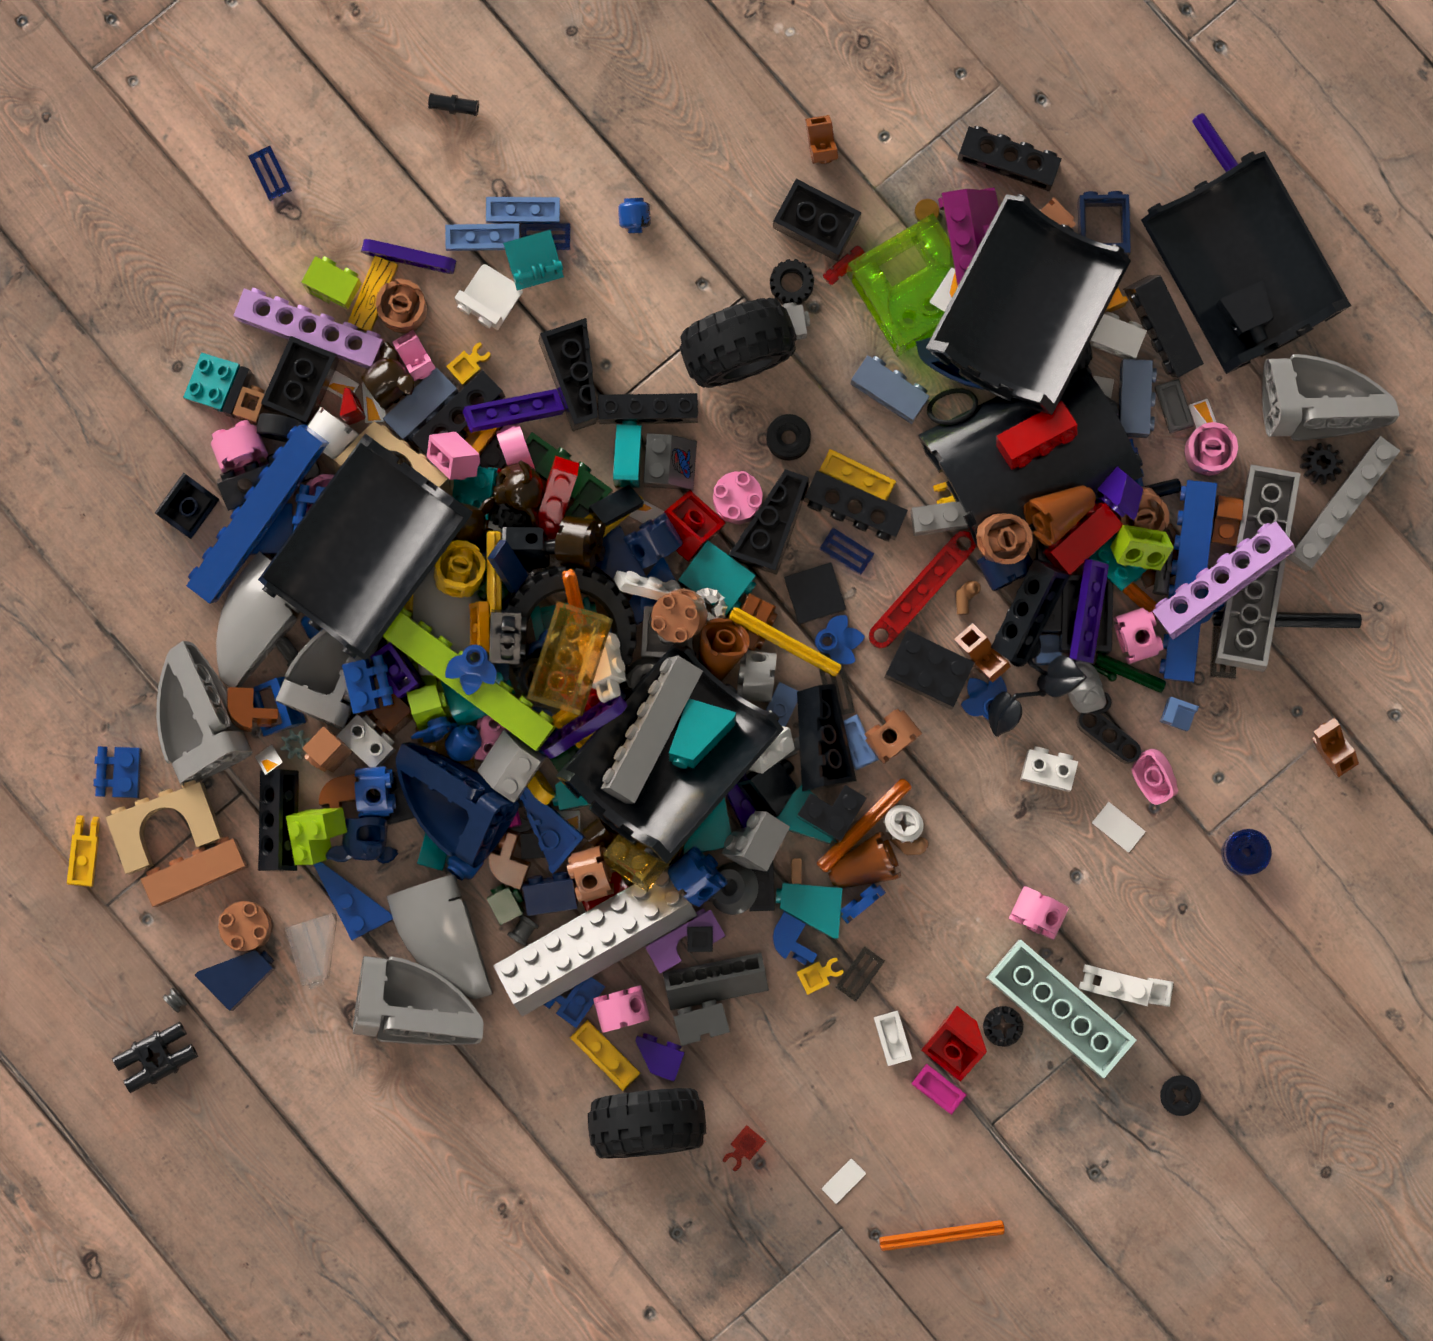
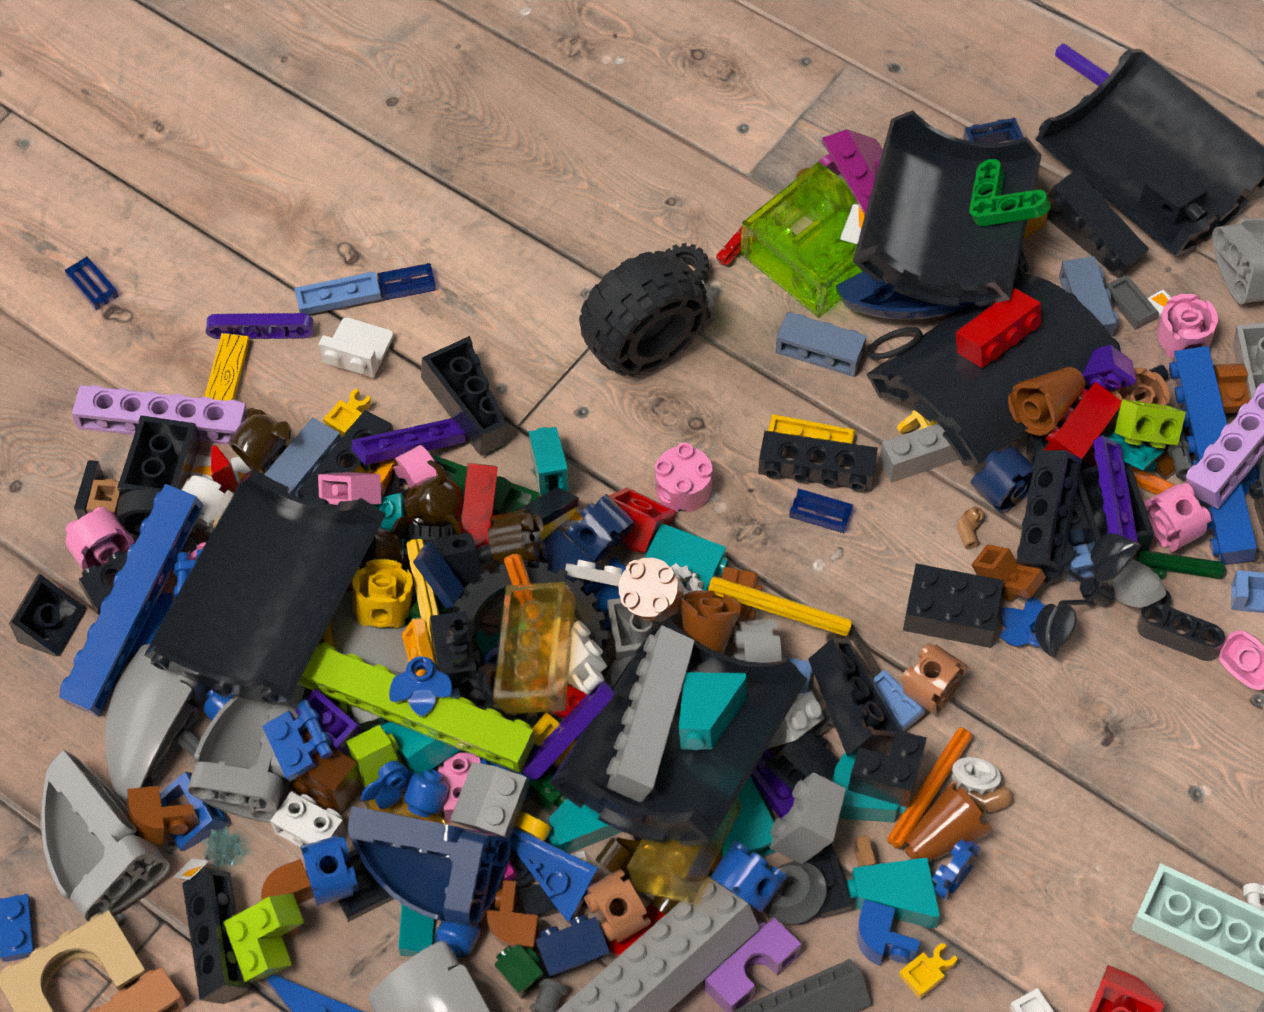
camera: 15 degrees left, 25 degrees down
teal hinge [183,352,240,412] -> none
lime brick [301,256,362,310] -> none
nougat brick [302,726,353,773] -> none
dark blue piece [326,816,398,864] -> none
nougat brick [375,279,428,333] -> none
bright pink brick [392,330,436,381] -> none
black pin [428,93,479,116] -> none
medium blue plate [486,197,560,224] -> none
teal hinge [503,230,564,291] -> none
black brick [598,393,698,424] -> none
blue head [618,198,651,233] -> none
dark grey slope [643,433,697,490] -> none
black tile [687,926,713,952] -> none
black wedge [728,469,810,575] -> none
black tyre [766,414,811,461] -> none
black brick [773,178,862,262] -> none
black tile [784,562,846,625] -> none
dark orange brick [805,115,839,164] -> none
blue plate [815,615,865,665] -> none
clear smoke tile [836,946,885,1002] -> none
red plate [869,531,976,649] -> none
black brick [957,126,1062,192] -> none
nougat brick [976,513,1033,564] -> none
black gear [983,1006,1024,1047] -> none
bright pink brick [1008,886,1069,940] -> none
white brick [1020,746,1078,792] -> none
white brick [1090,312,1147,359] -> none
white sticker [1092,802,1146,853] -> none
none -> green beam [969,159,1051,226]

